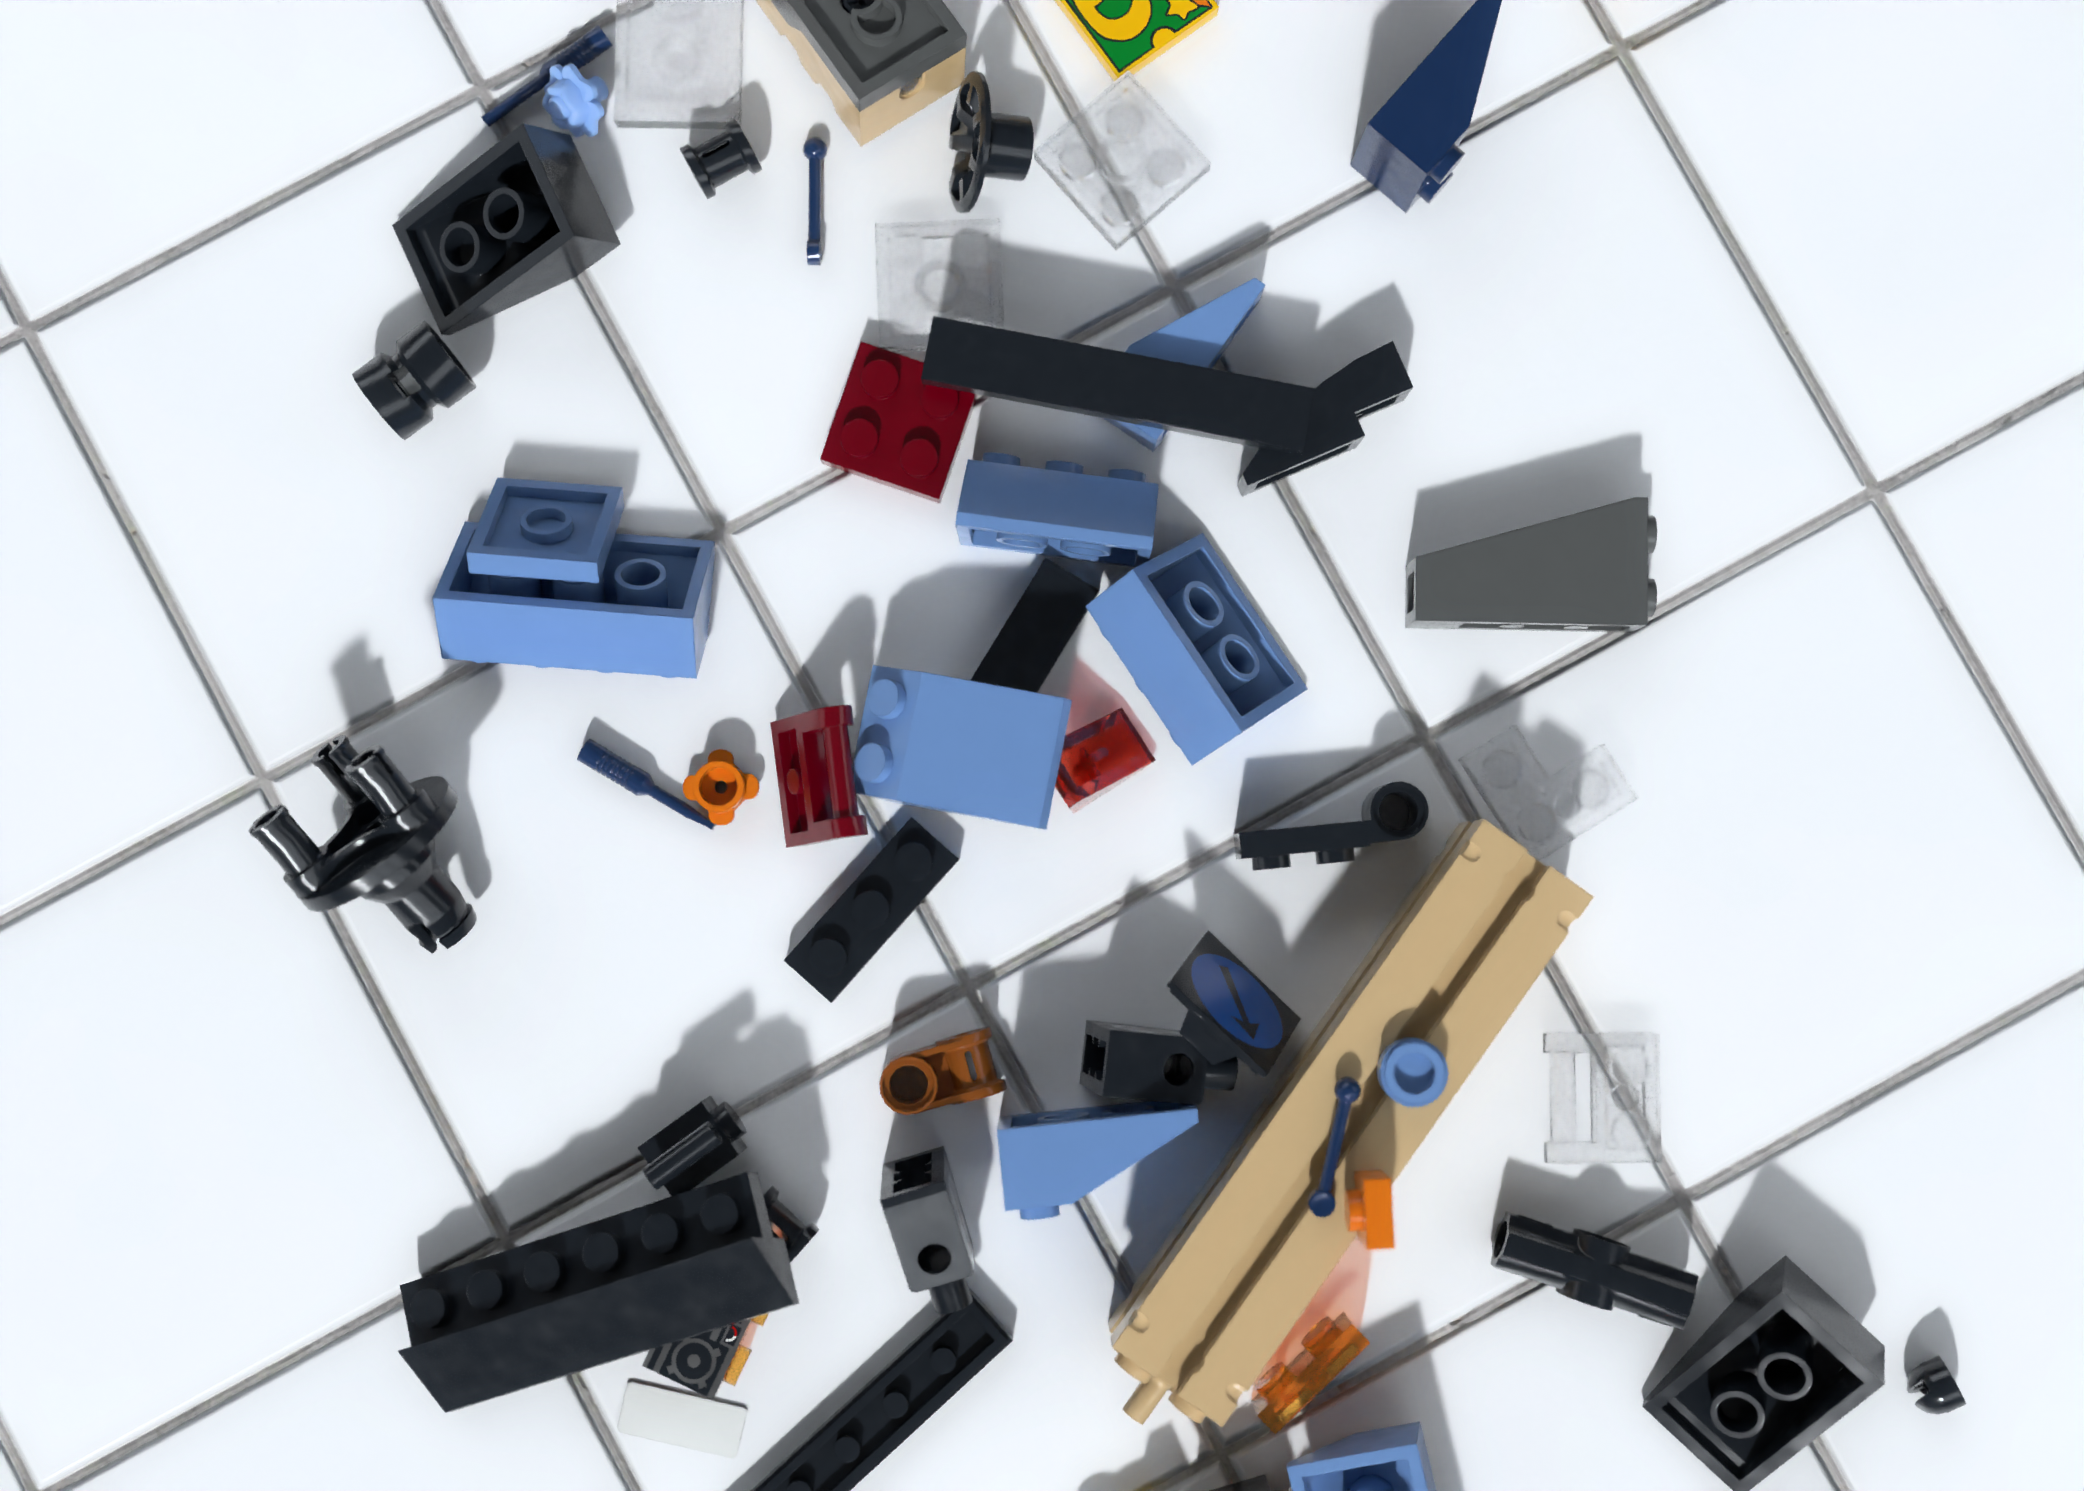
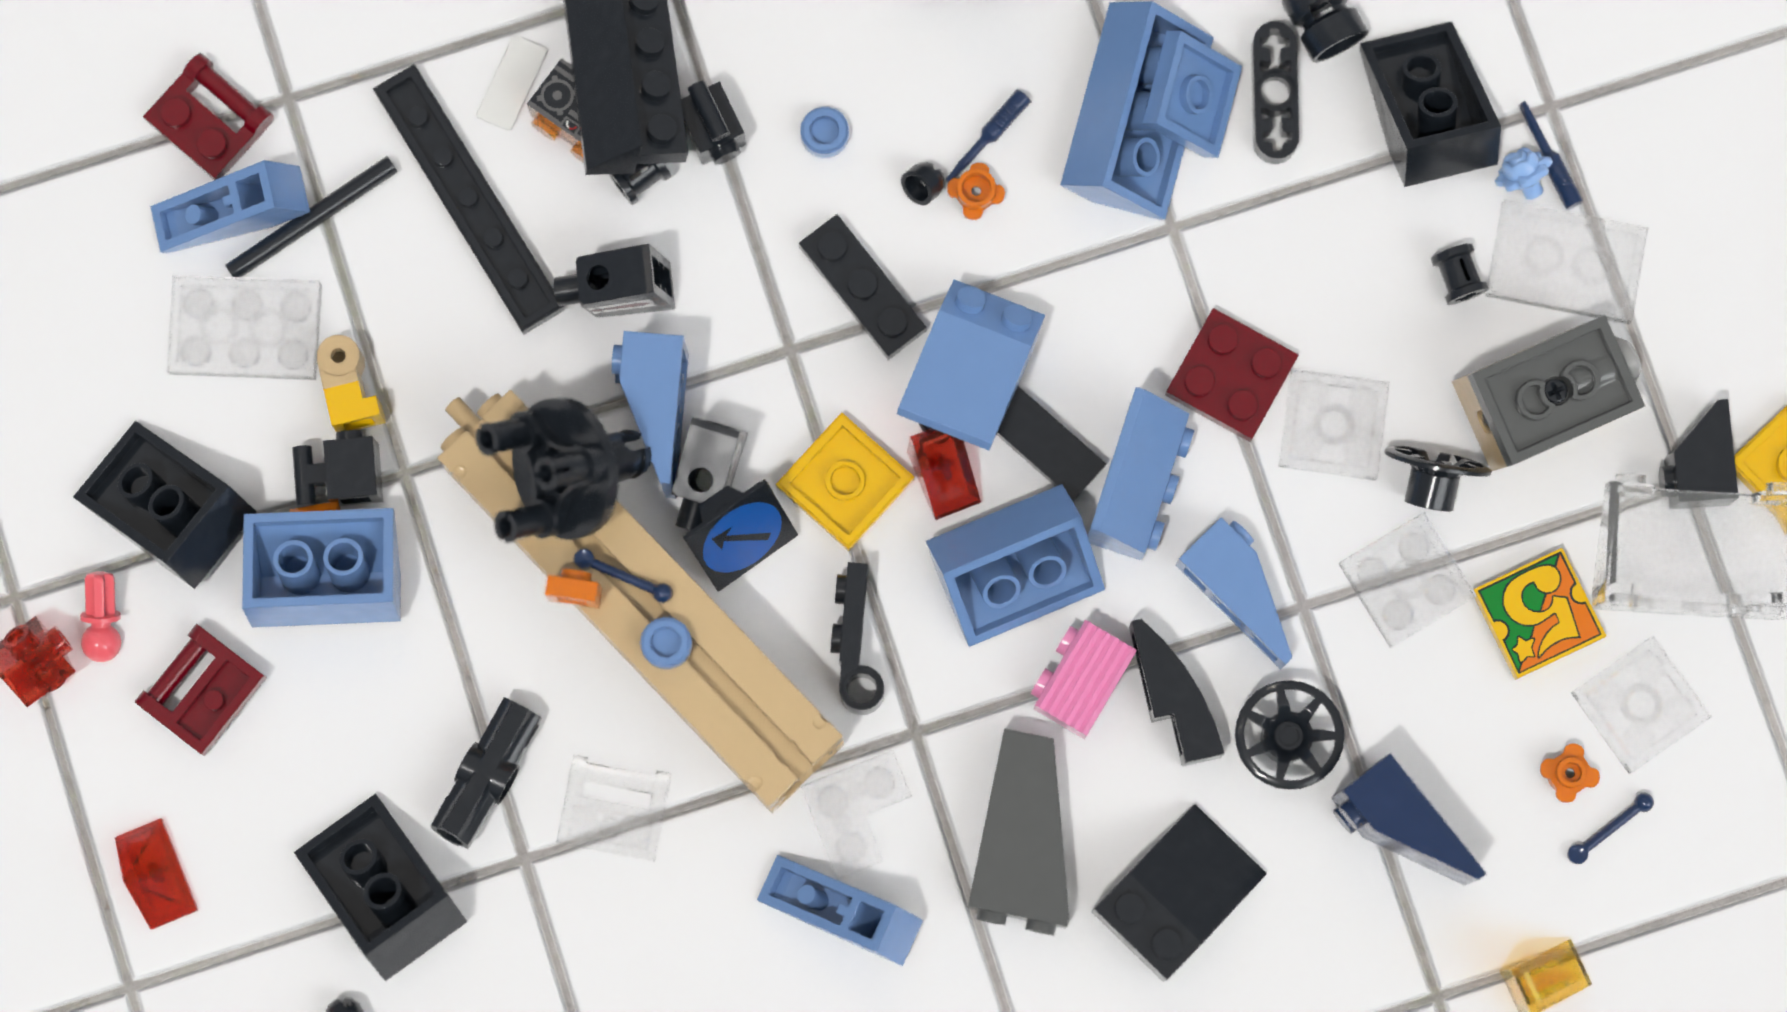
camera: 100 degrees right, 5 degrees down
dark red plate [770,705,868,848] -> none
dark blue hinge [803,137,828,265] -> none
dark orange piece [879,1026,1007,1115] -> none
black tile [921,316,1315,456] -> none
clear orange plate [1251,1311,1370,1435] -> none
none -> black piece [475,397,652,543]
none -> medium blue slope [757,855,923,966]
none -> yellow tile [776,412,915,551]
none -> medium blue tile [800,107,849,158]
none -> black hinge [901,162,944,205]
none -> bright pink brick [1031,620,1137,740]
none -> black slope [1091,804,1267,982]
none -> black wheel [1235,680,1345,790]
none -> black beam [1251,21,1299,164]

